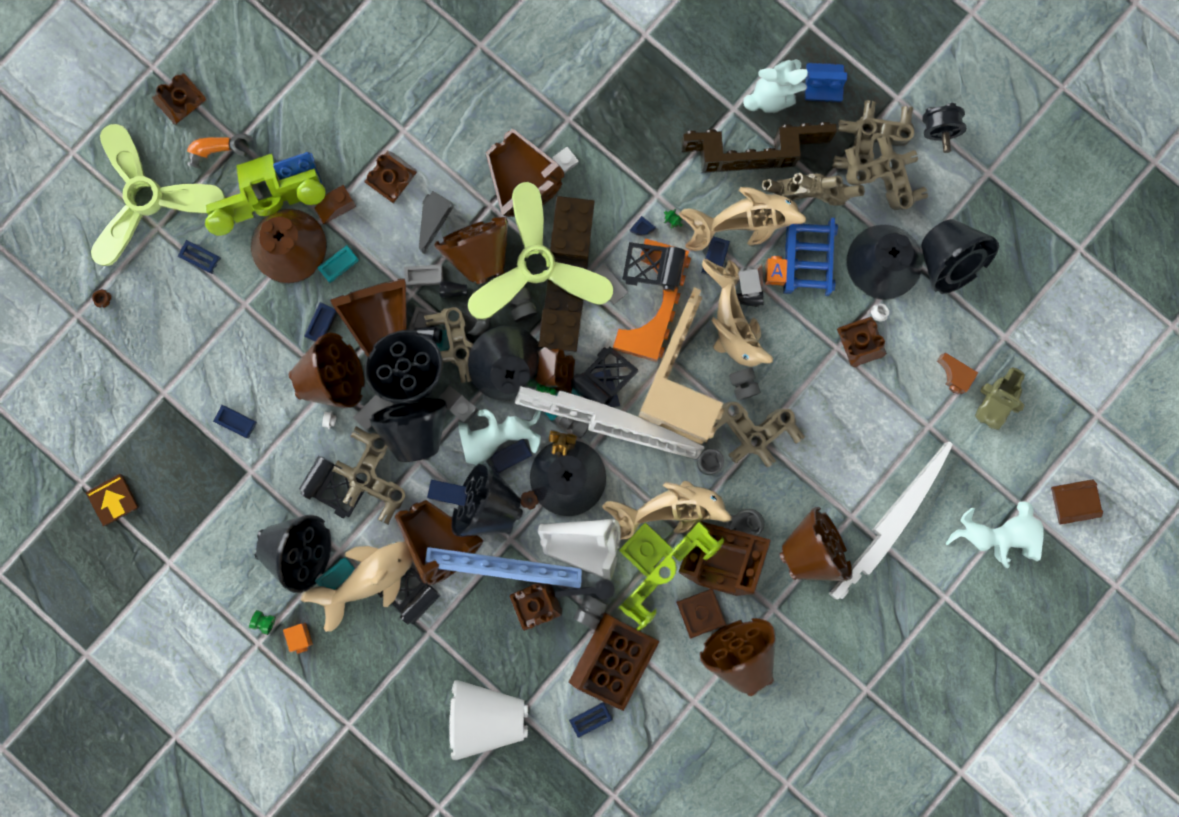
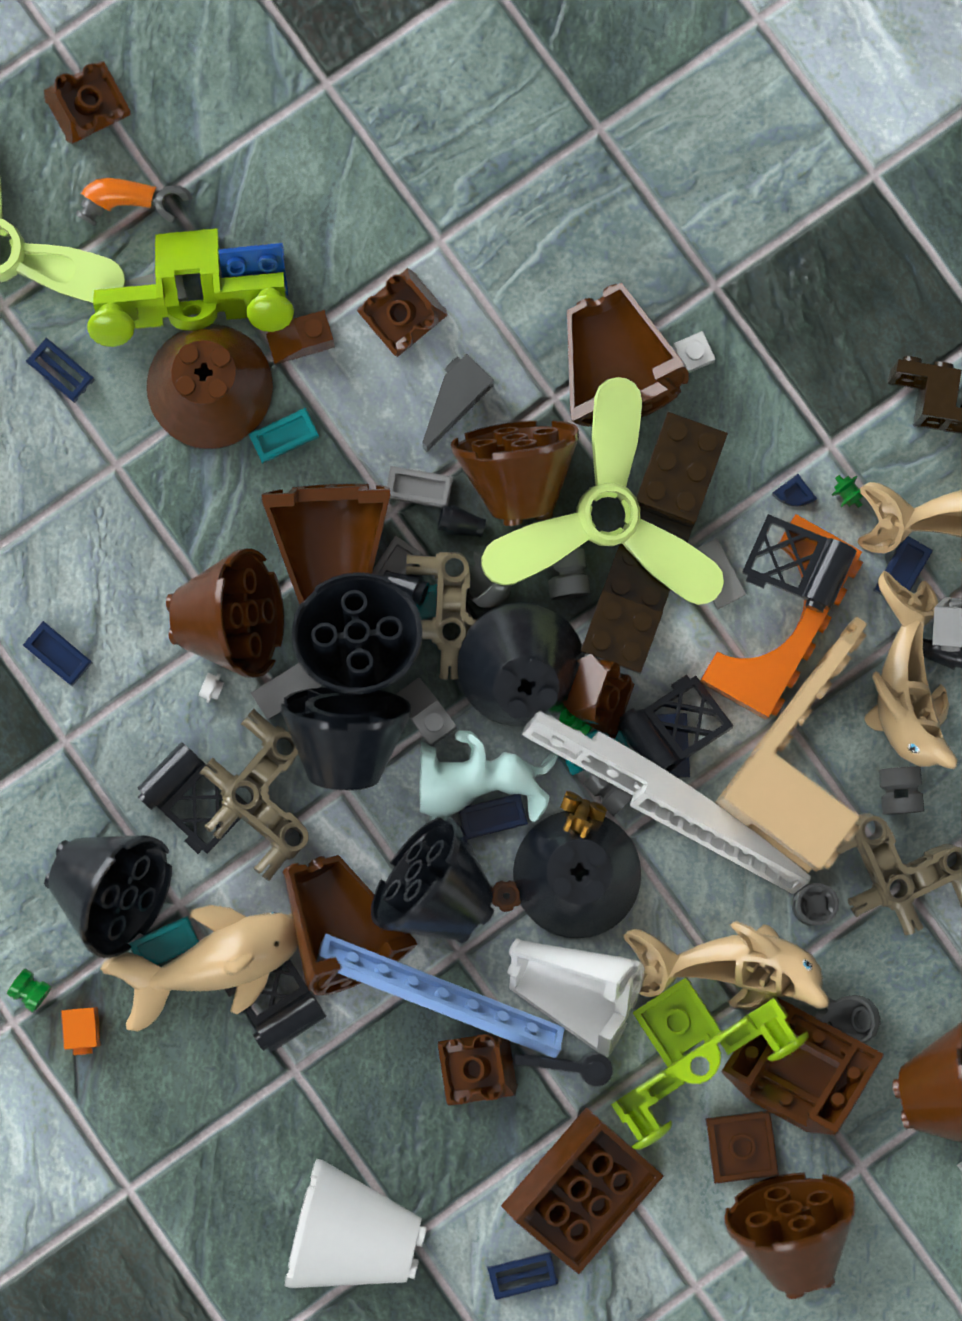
camera: 10 degrees right, 0 degrees up
dark blue tile [304,302,337,341] -> none
dark blue tile [427,479,467,506] -> none
dark grey wheel [574,594,608,630] -> none

